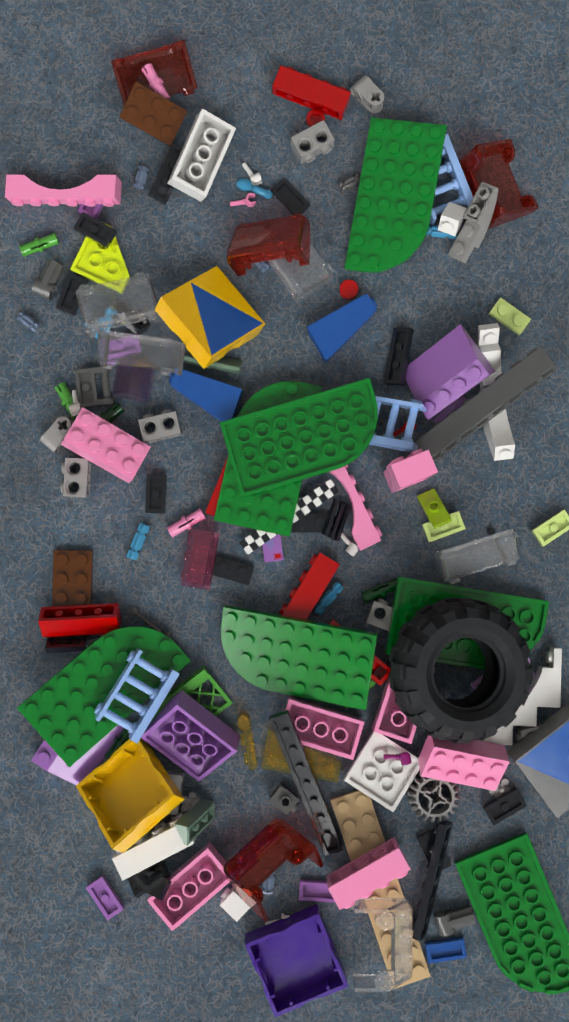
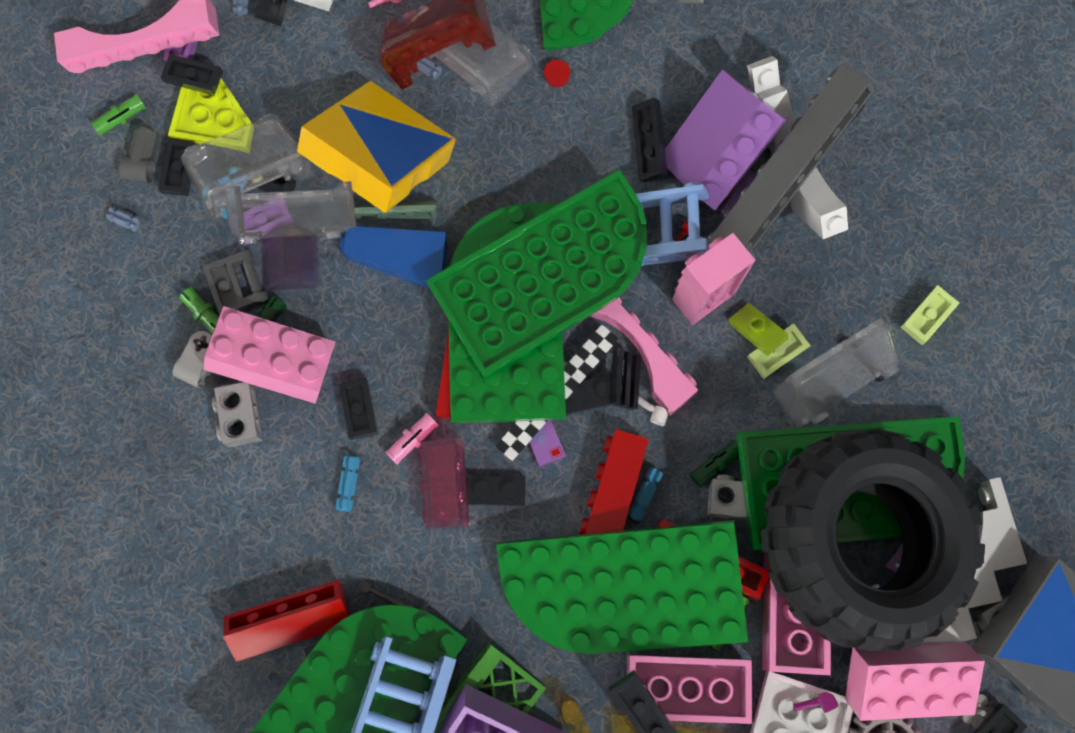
camera: 20 degrees left, 10 degrees down
black plate [45,635,87,653] -> none
reddish brown plate [52,550,93,606] -> none
white hand [68,390,81,416] -> none
light grey brick [138,409,182,444] -> none
blue slope [307,294,377,363] -> none
yellowish green plate [489,297,531,335] -> none

